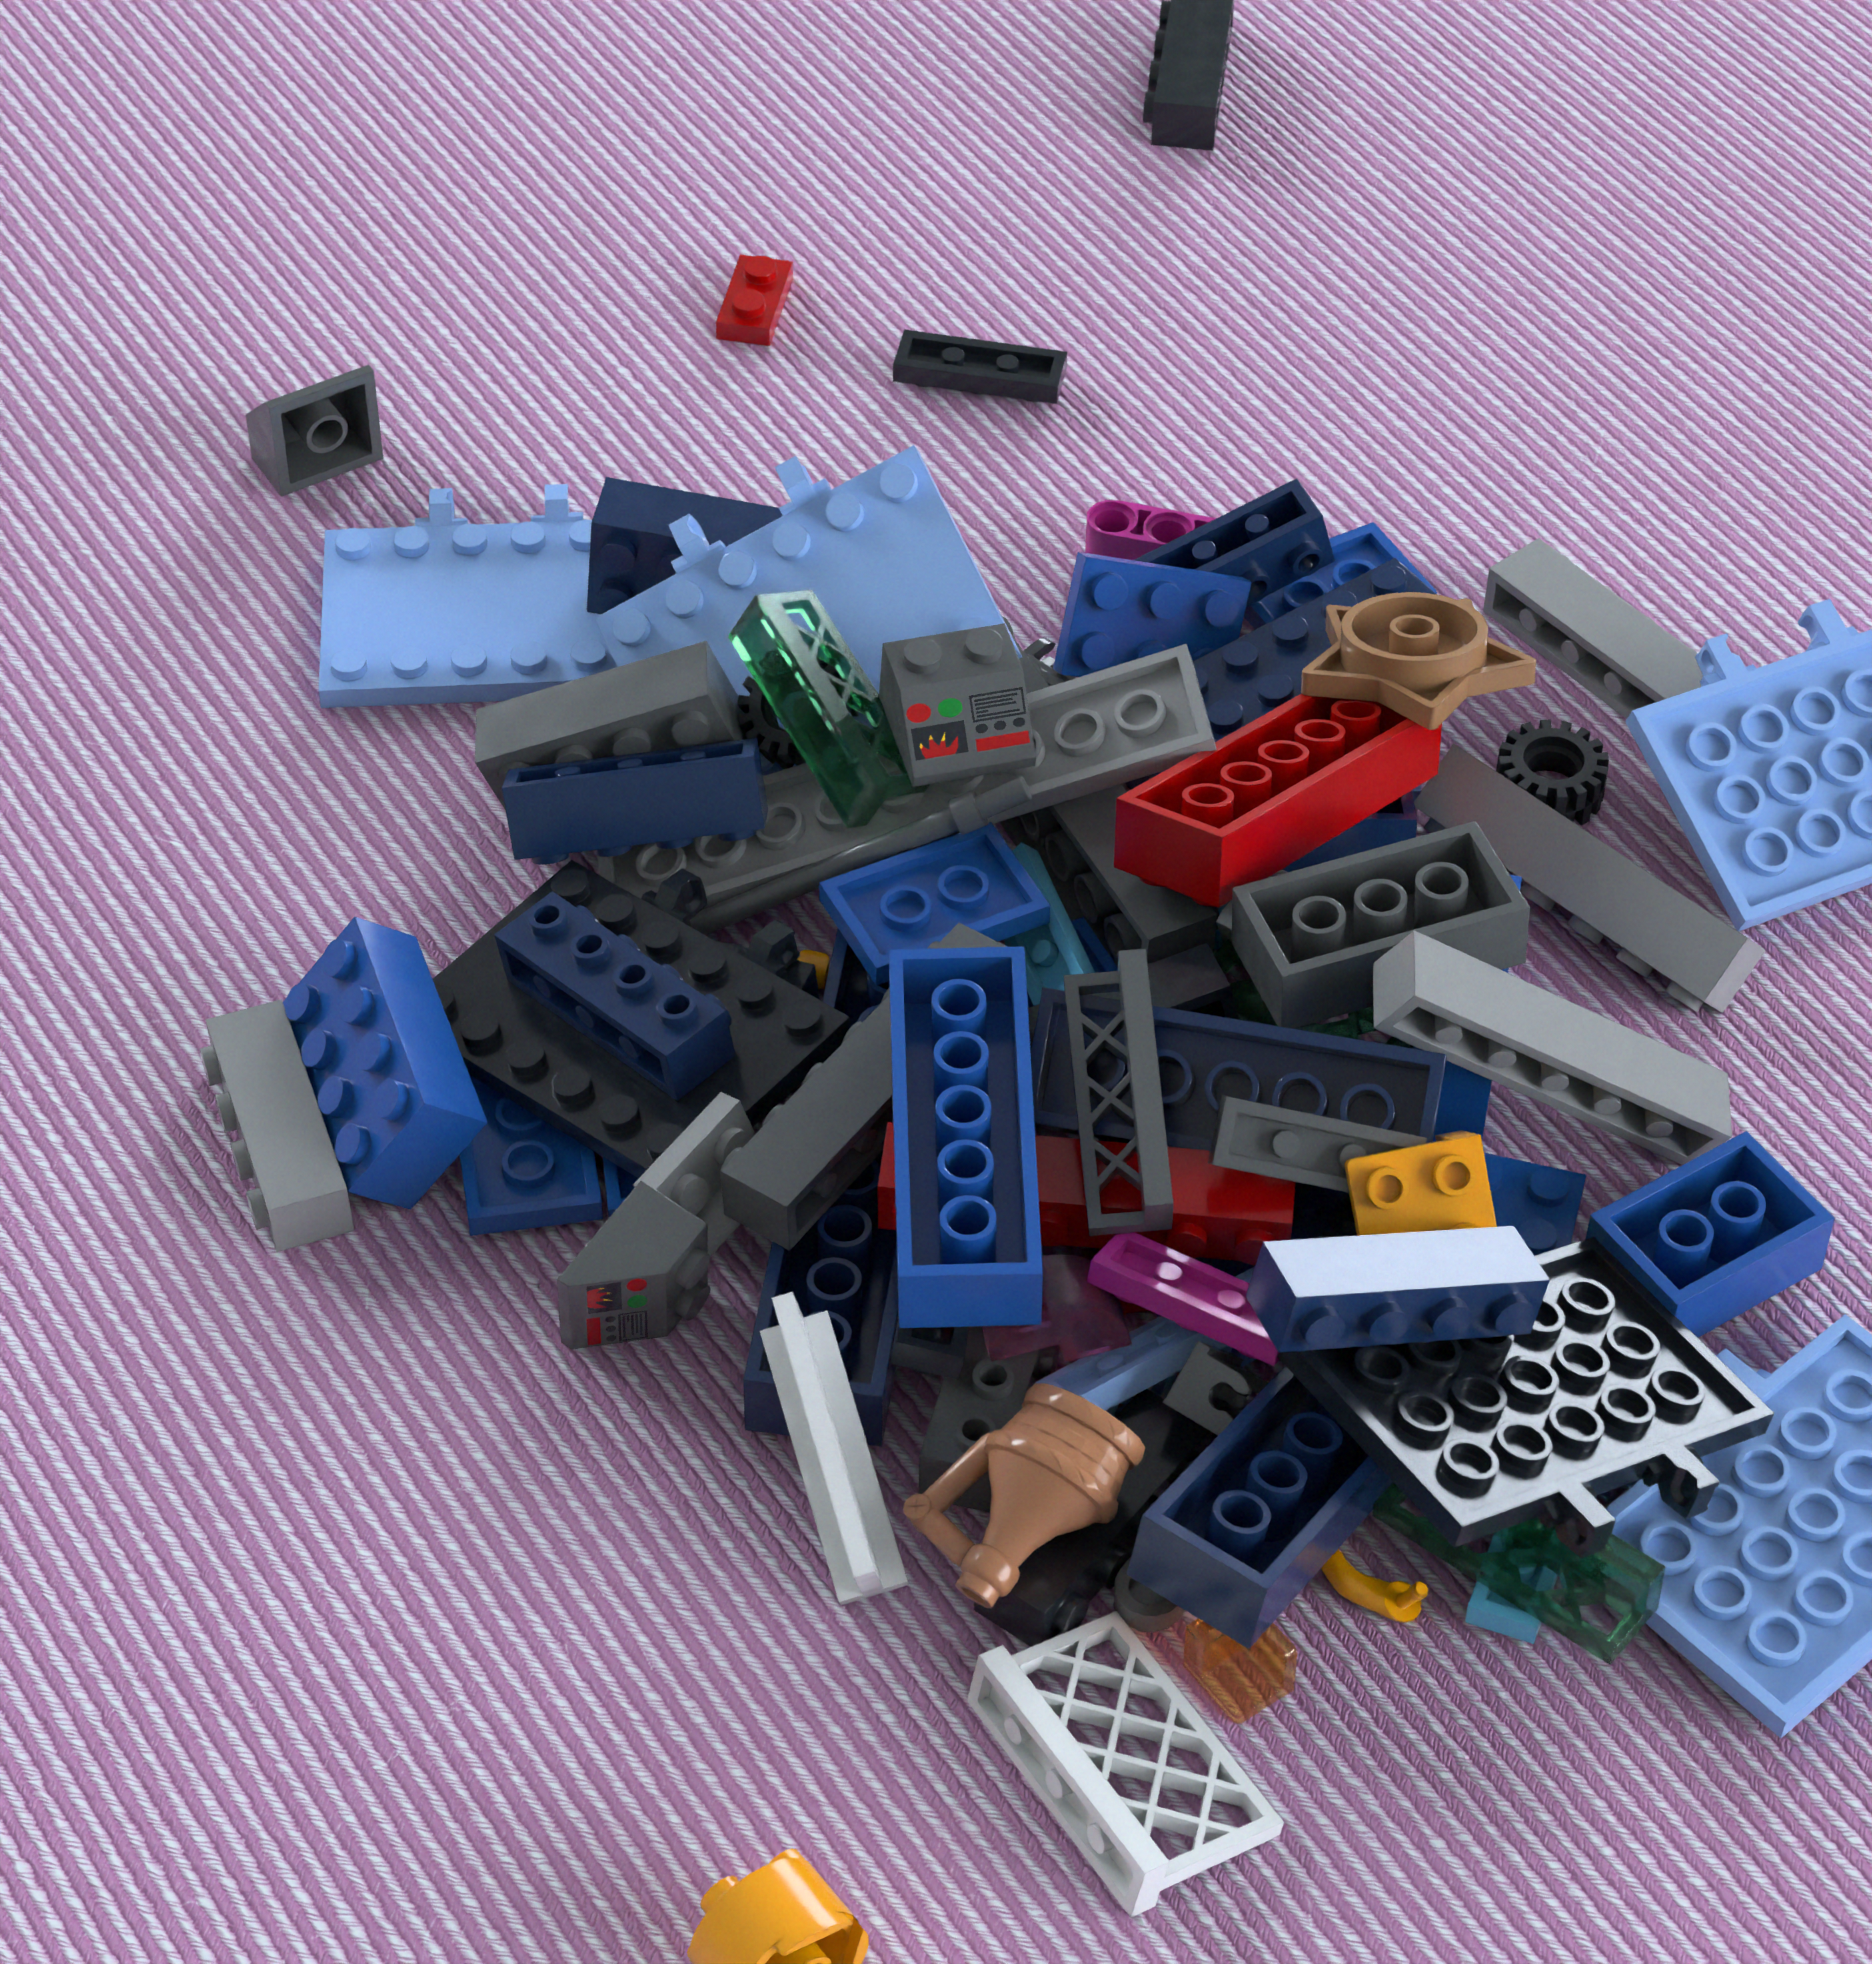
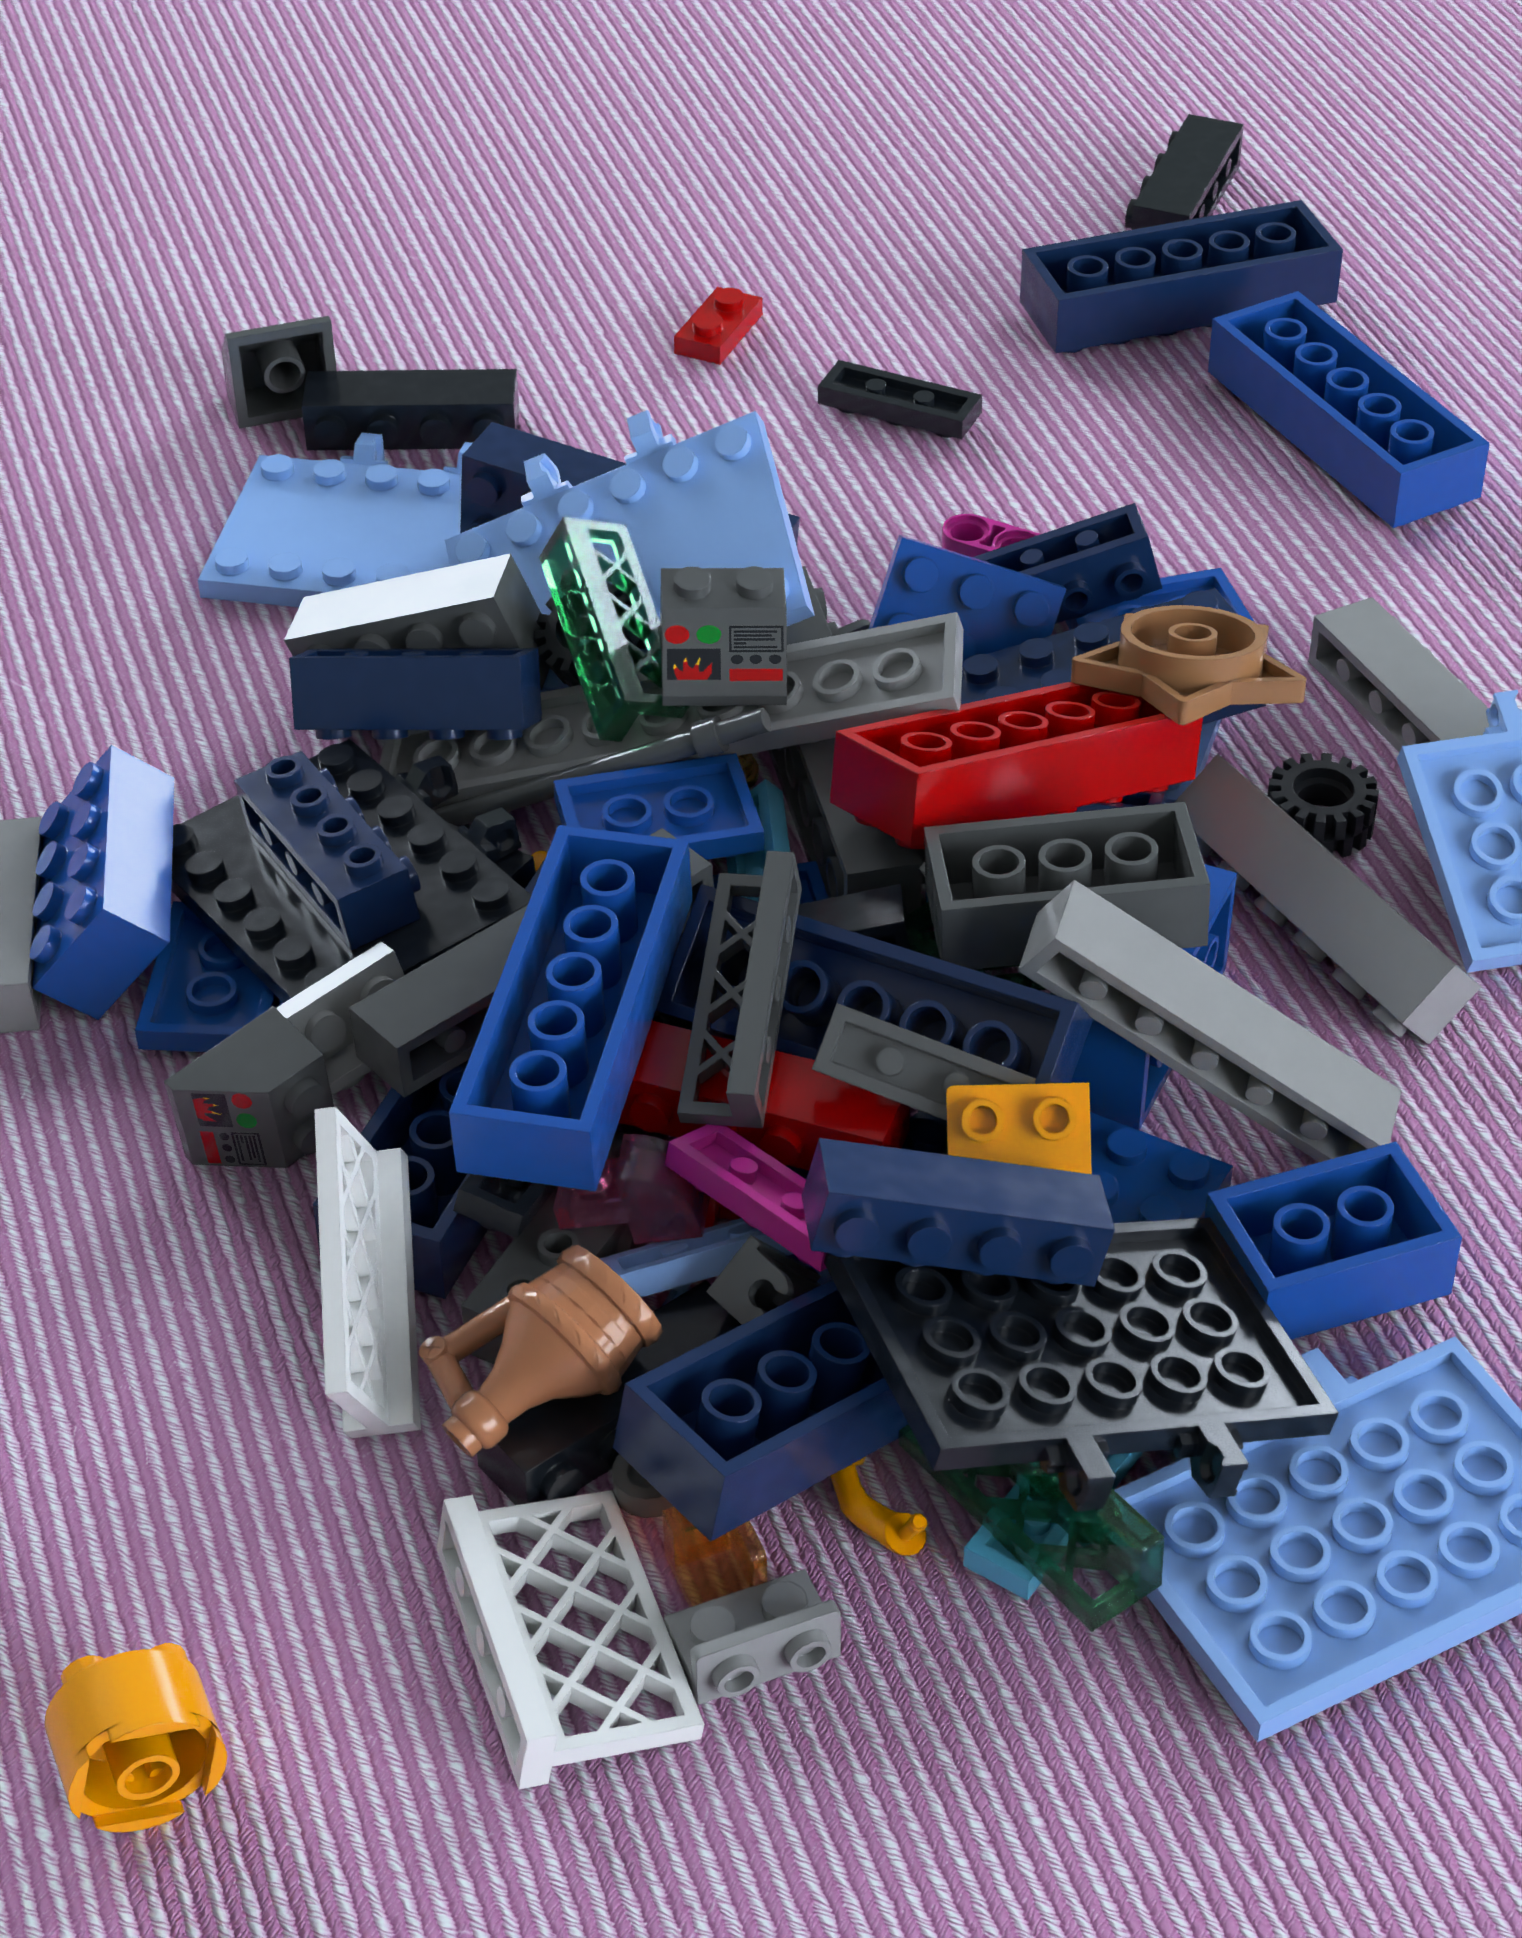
camera: 15 degrees right, 5 degrees down
none -> black brick [302,369,520,451]
none -> light grey bracket [664,1569,841,1705]
none -> dark blue brick [1020,200,1343,354]
none -> blue brick [1208,291,1490,528]

